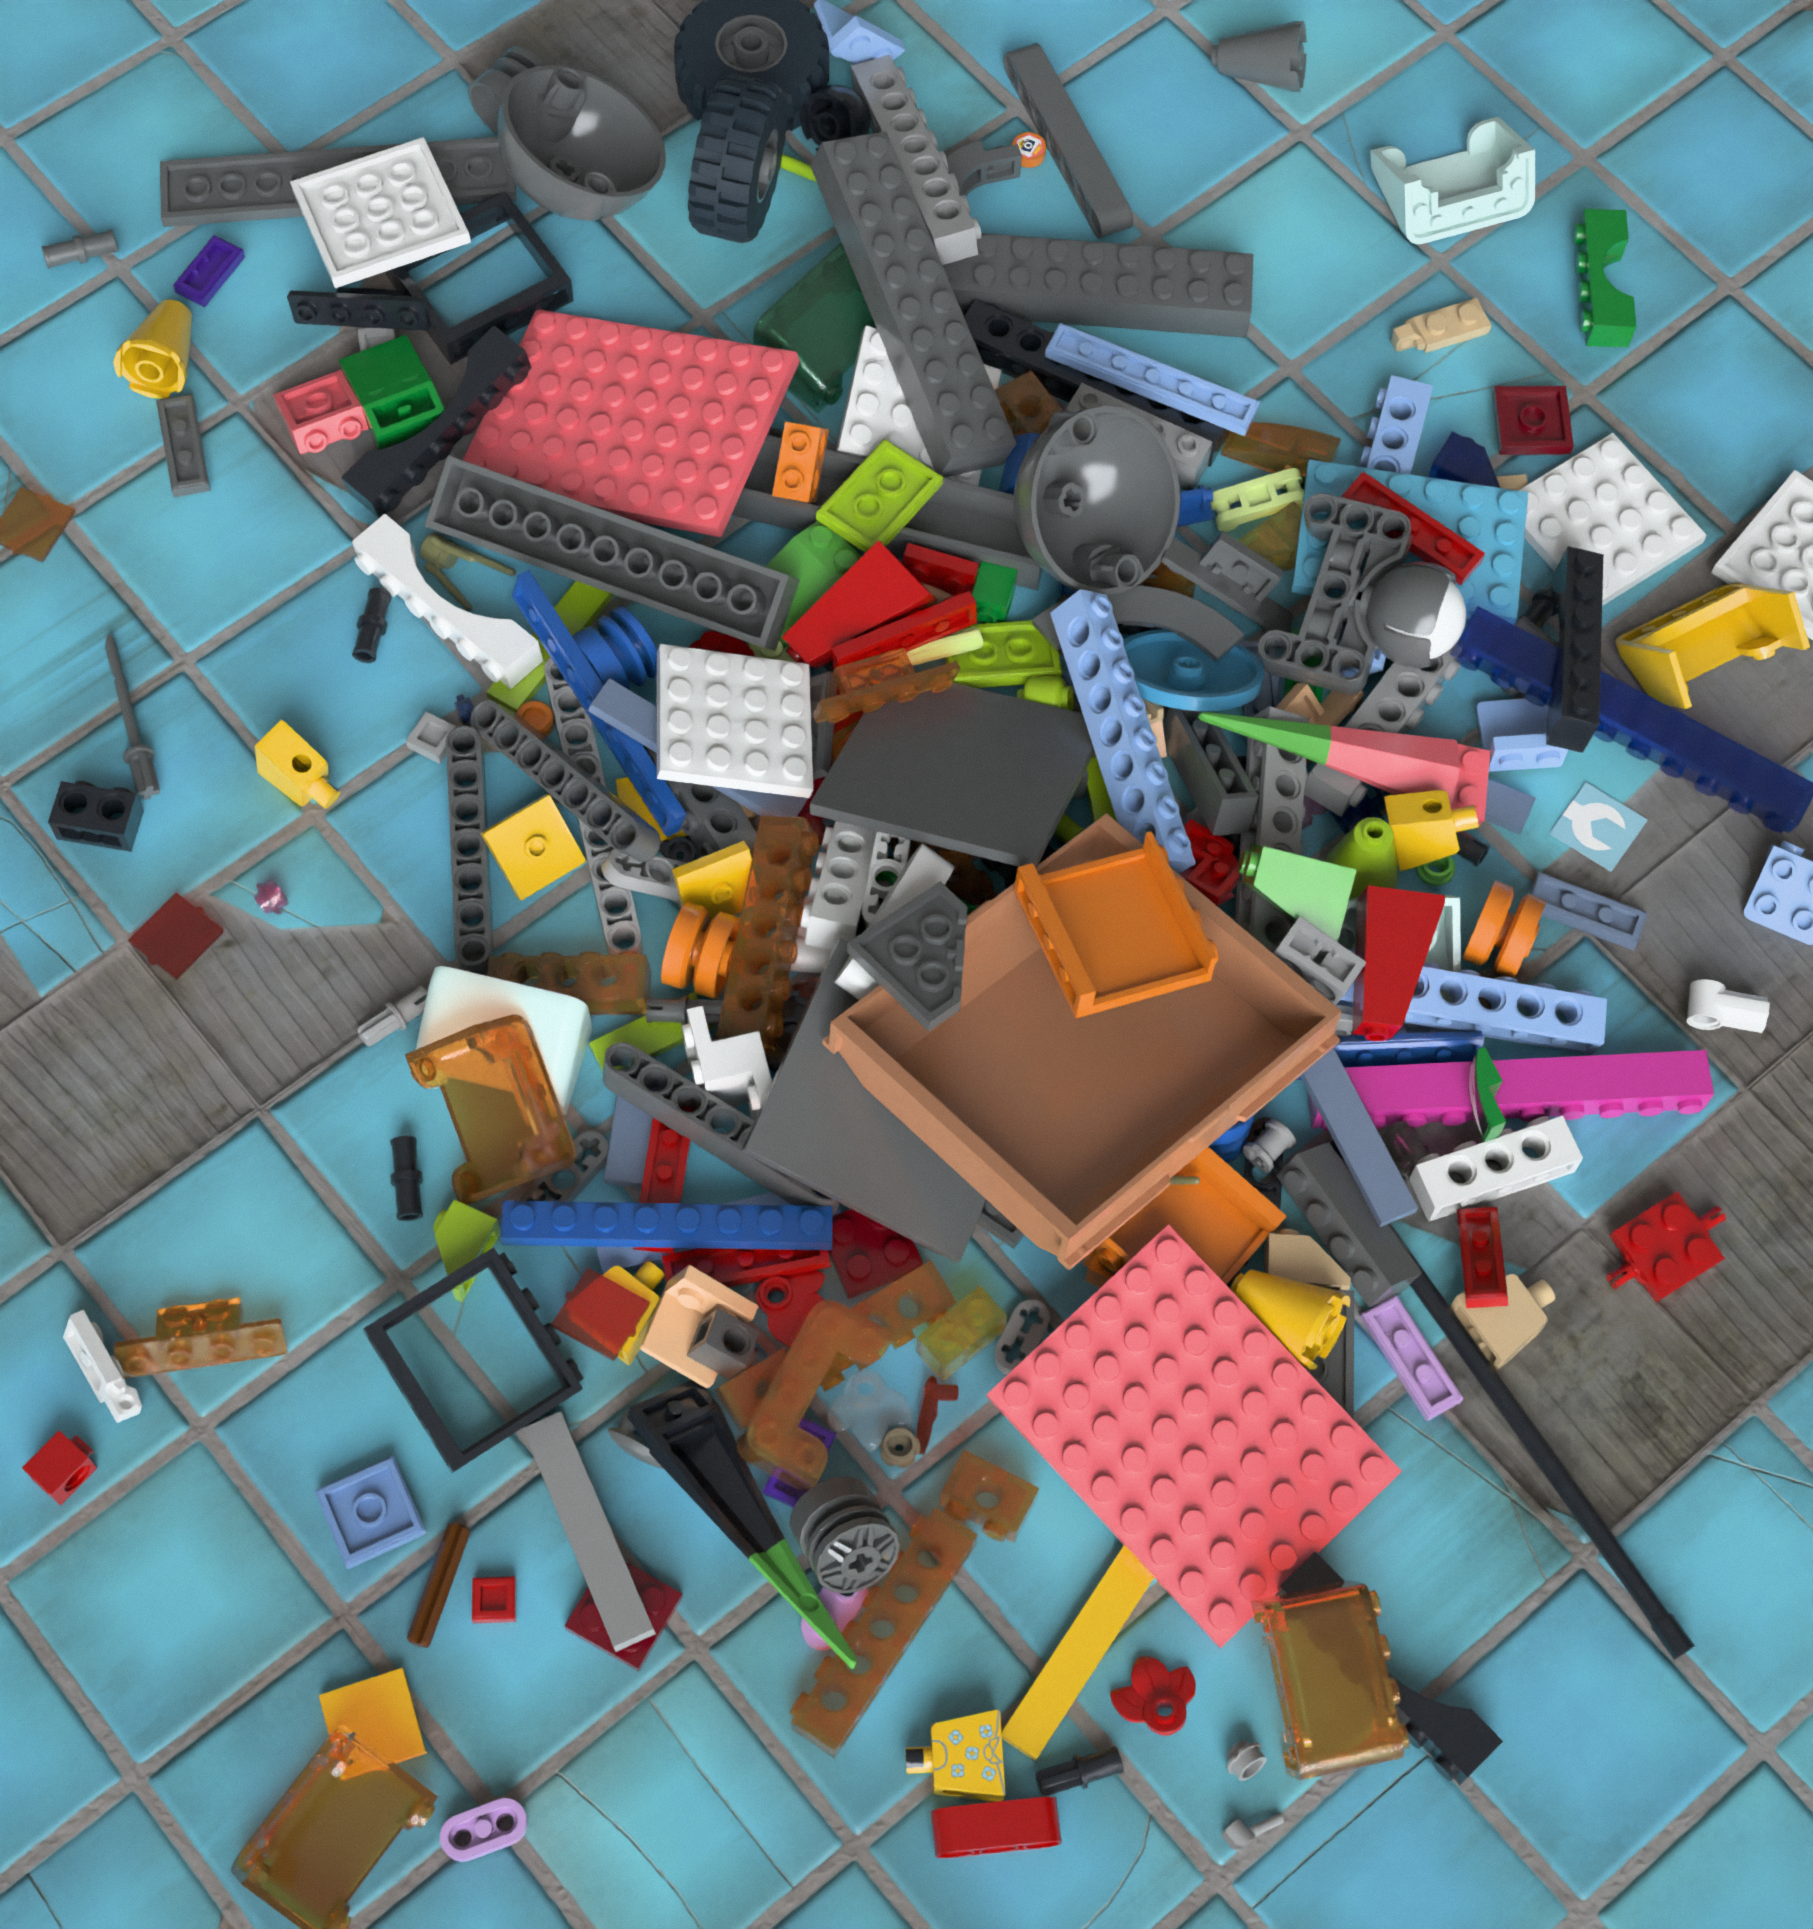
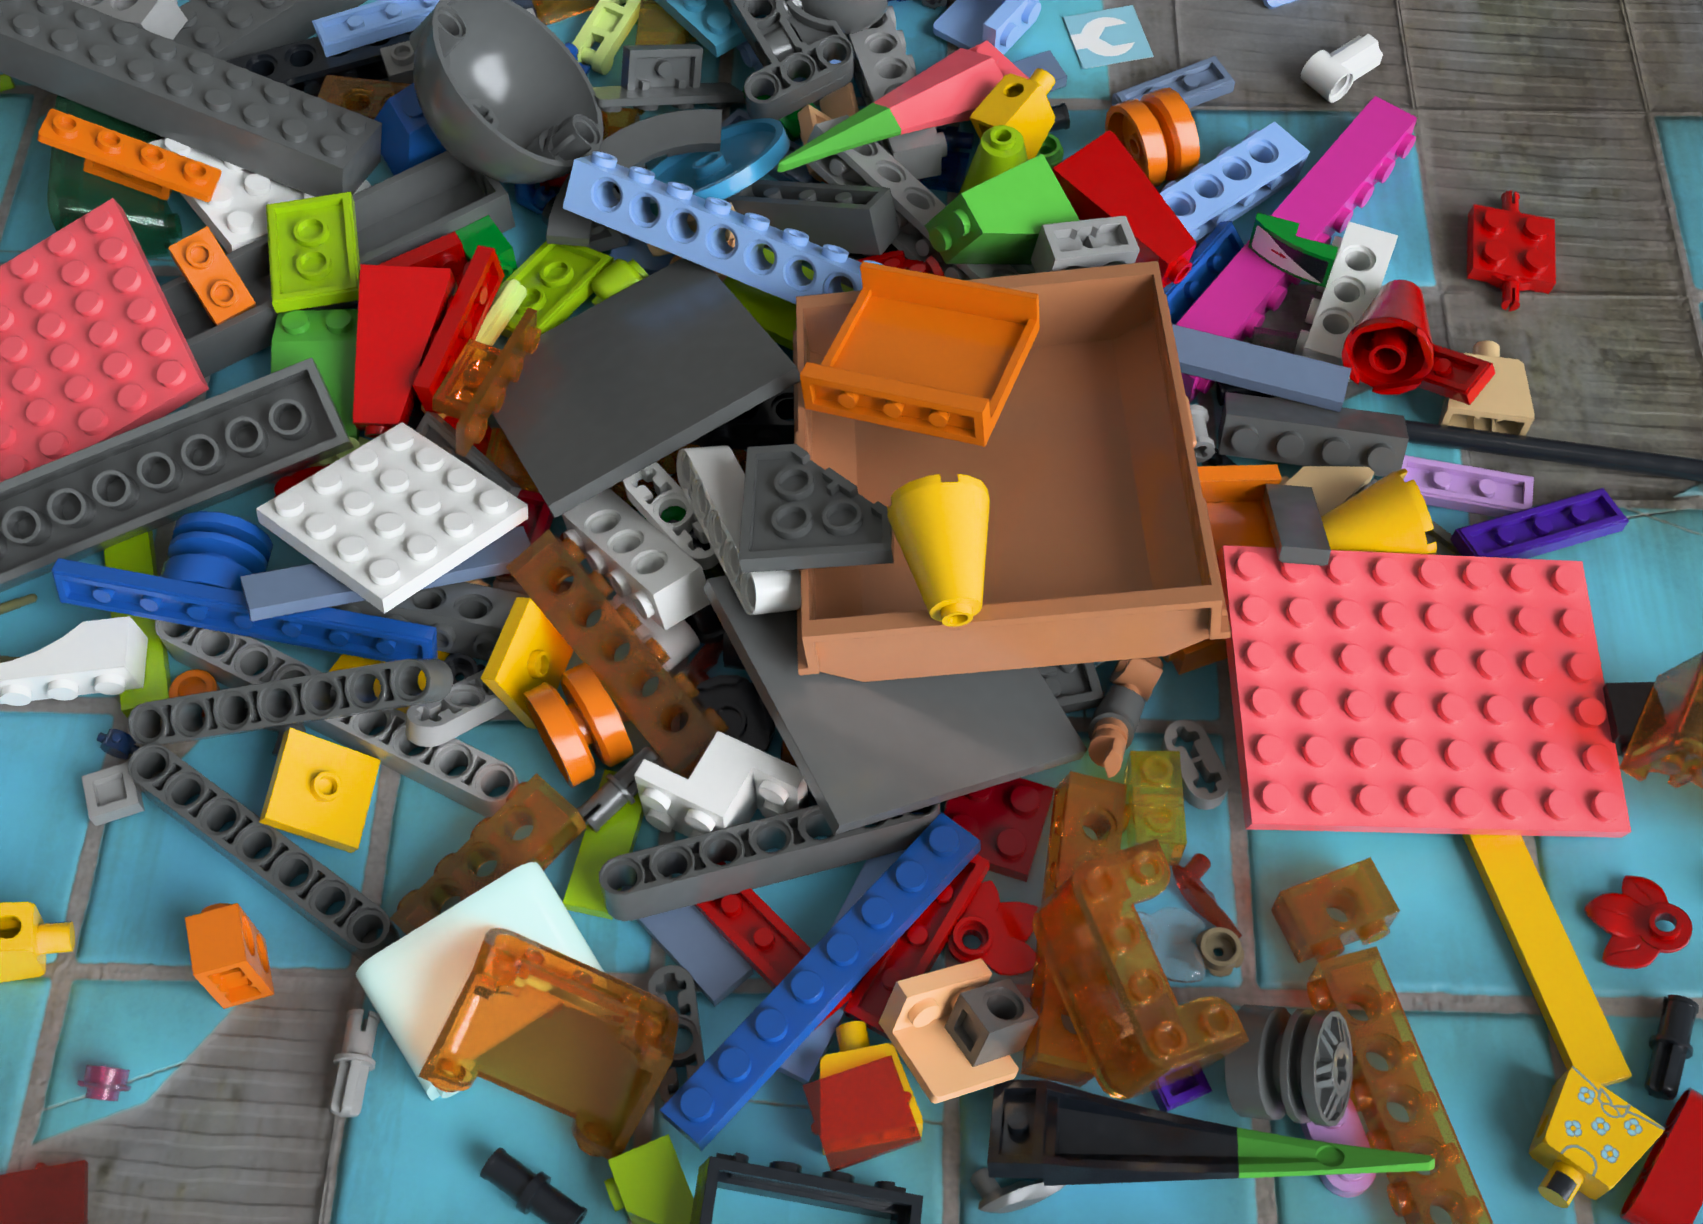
camera: 45 degrees left, 5 degrees down
none -> orange bracket [37,109,221,202]
none -> orange brick [185,903,275,1009]
none -> yellow cone [887,474,990,627]
none -> nougat piece [1088,657,1163,779]
none -> dark grey tile [1263,483,1331,566]
none -> red cone [1342,280,1435,395]
none -> dark purple tile [1450,488,1629,559]

